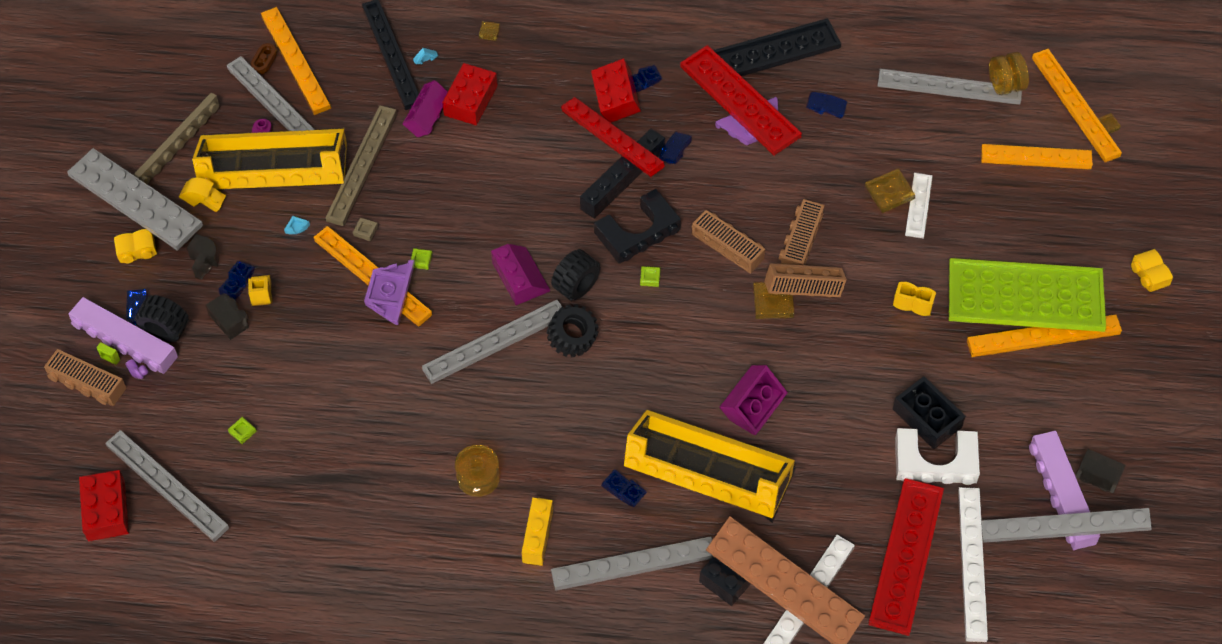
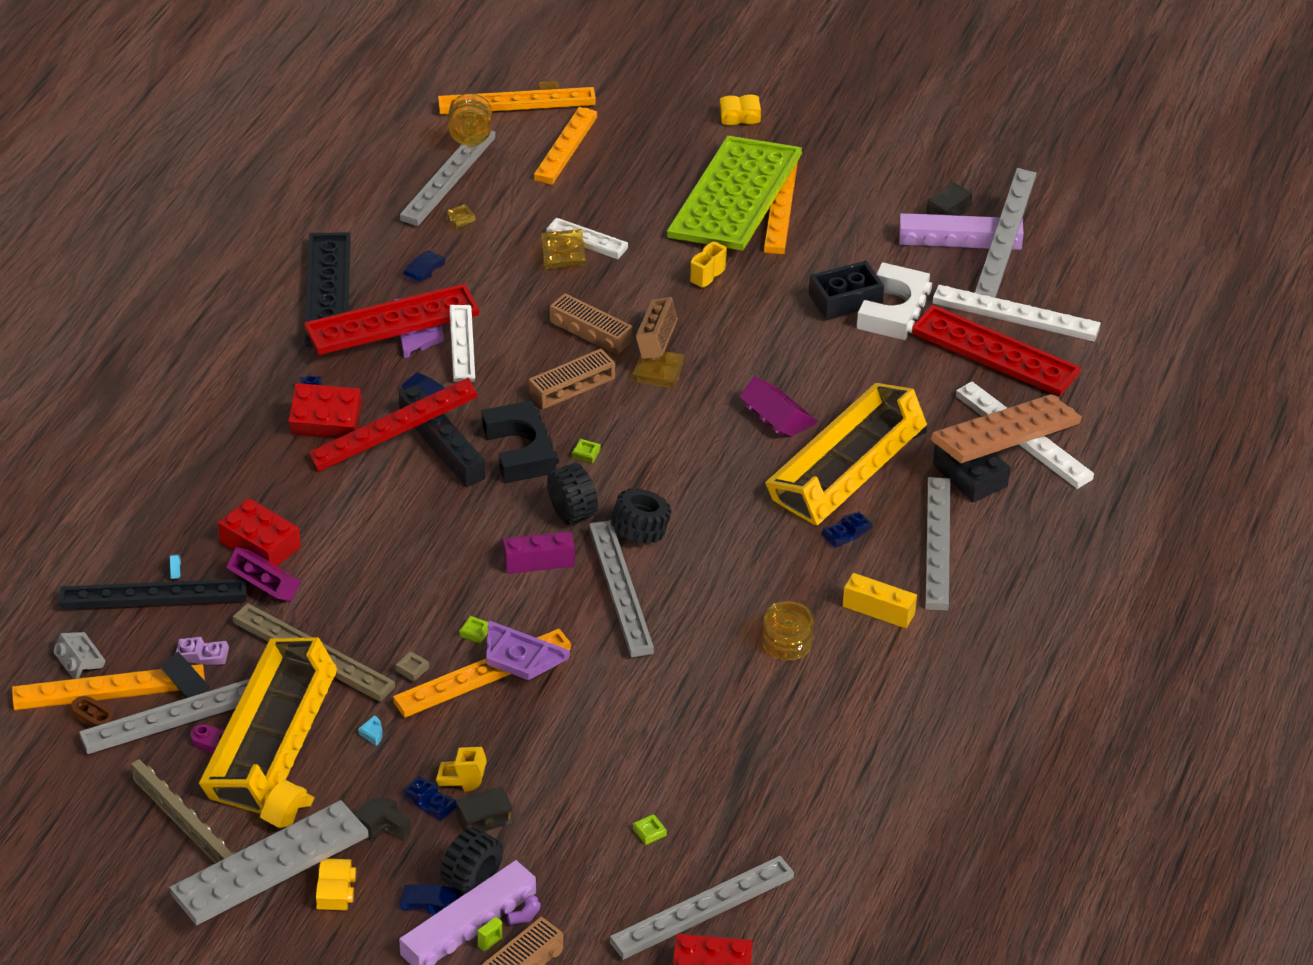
camera: 75 degrees left, 15 degrees down
clear yellow tile [479,21,500,41] -> none
none -> light grey bracket [54,632,105,679]
none -> black tile [160,652,210,698]
none -> lavender slope [176,637,229,665]
none -> clear yellow plate [448,204,475,228]
none -> white tile [449,305,475,382]

